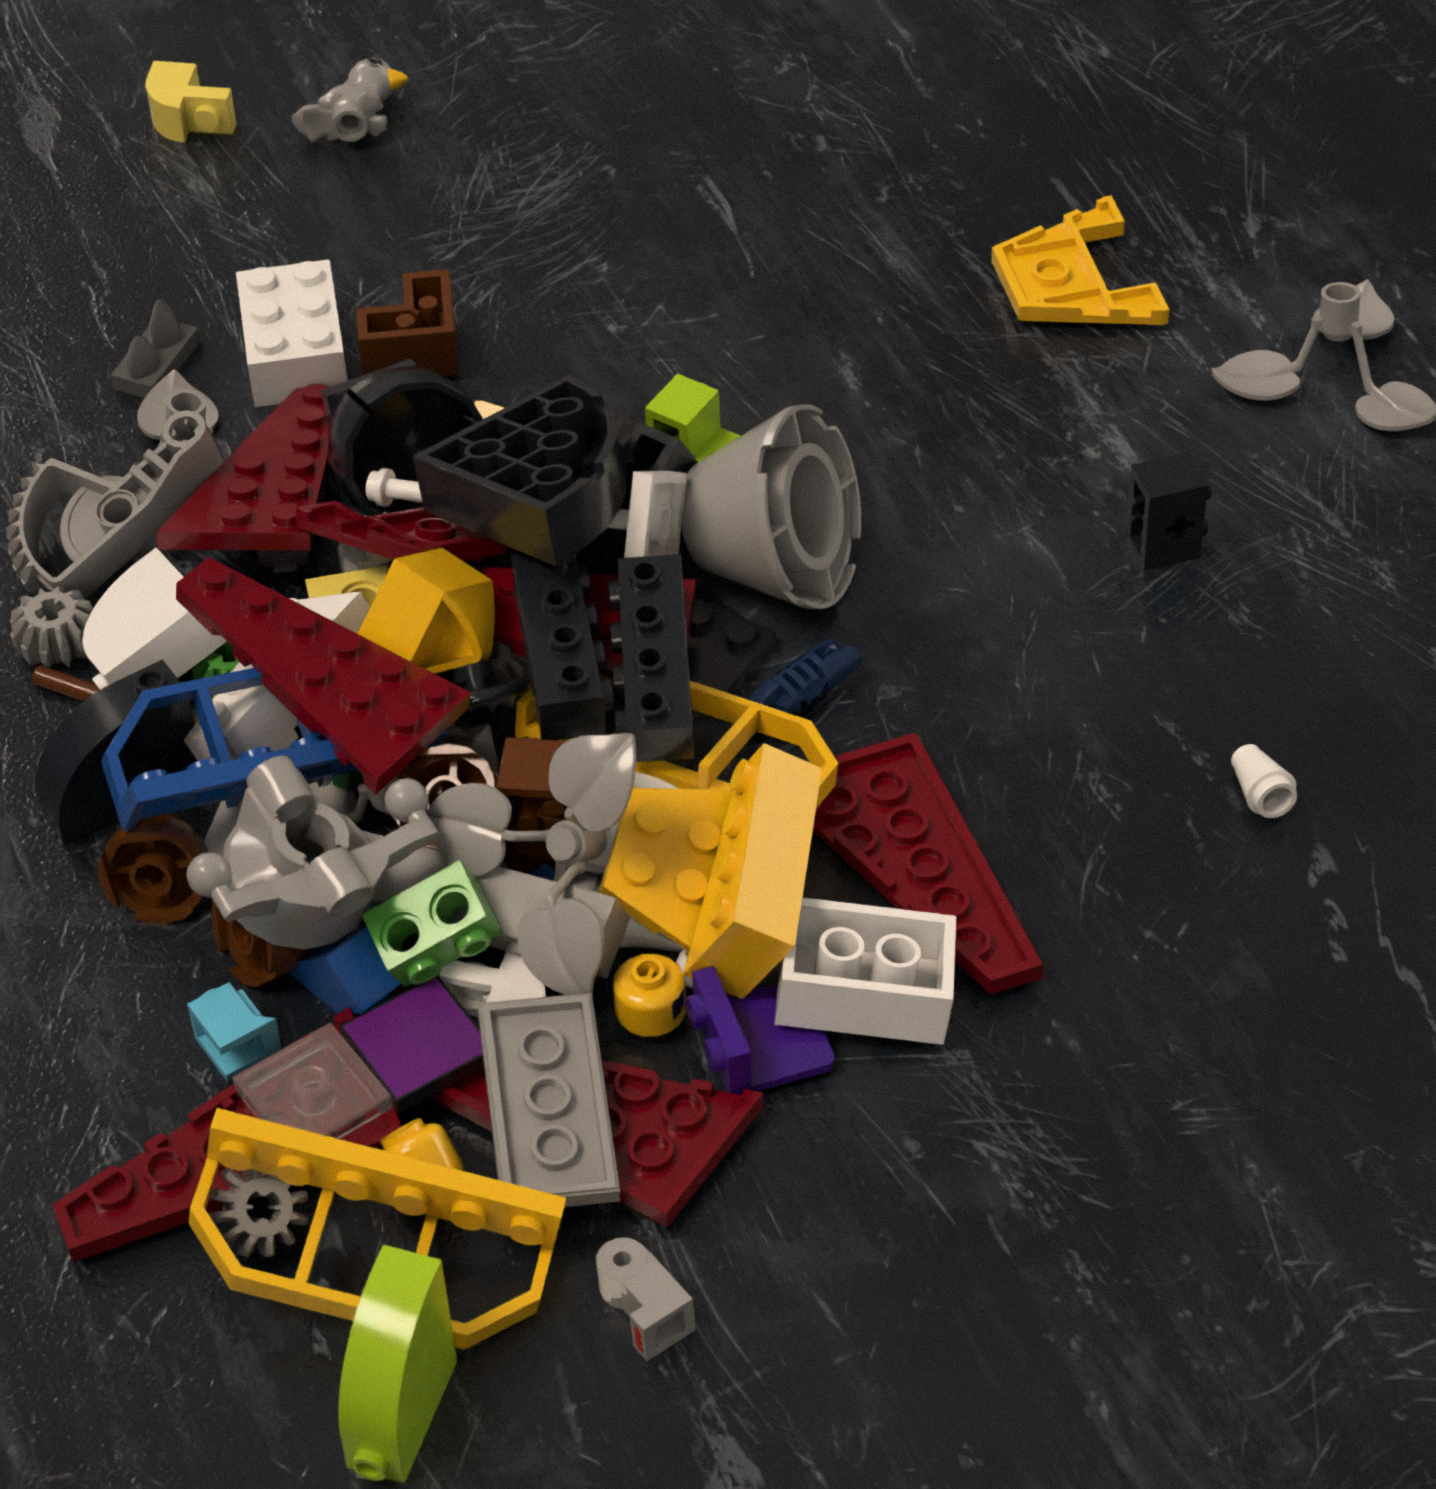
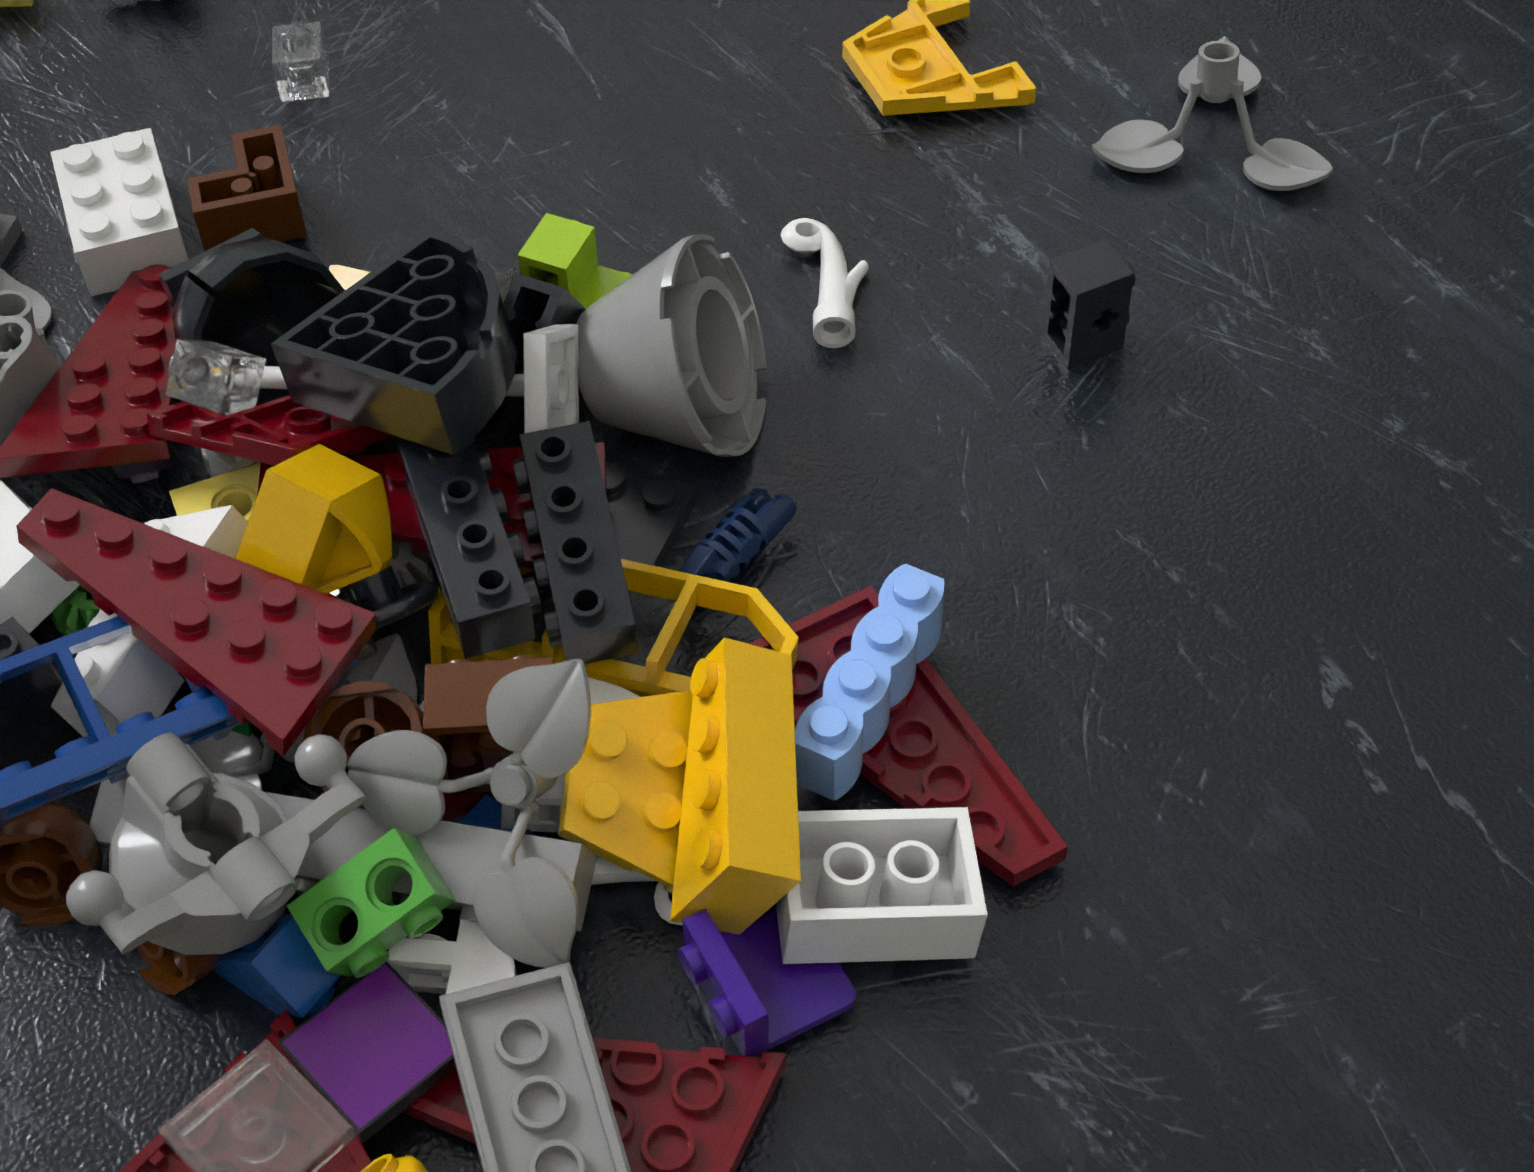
camera: 10 degrees left, 5 degrees up
medium azure window [187,982,283,1082] -> none
yellow head [613,954,686,1037] -> none
white cone [1231,744,1297,818] -> none
none -> clear brick [165,339,266,413]
none -> clear brick [272,22,329,102]
none -> white plant [781,218,869,348]
none -> light blue brick [795,564,944,801]

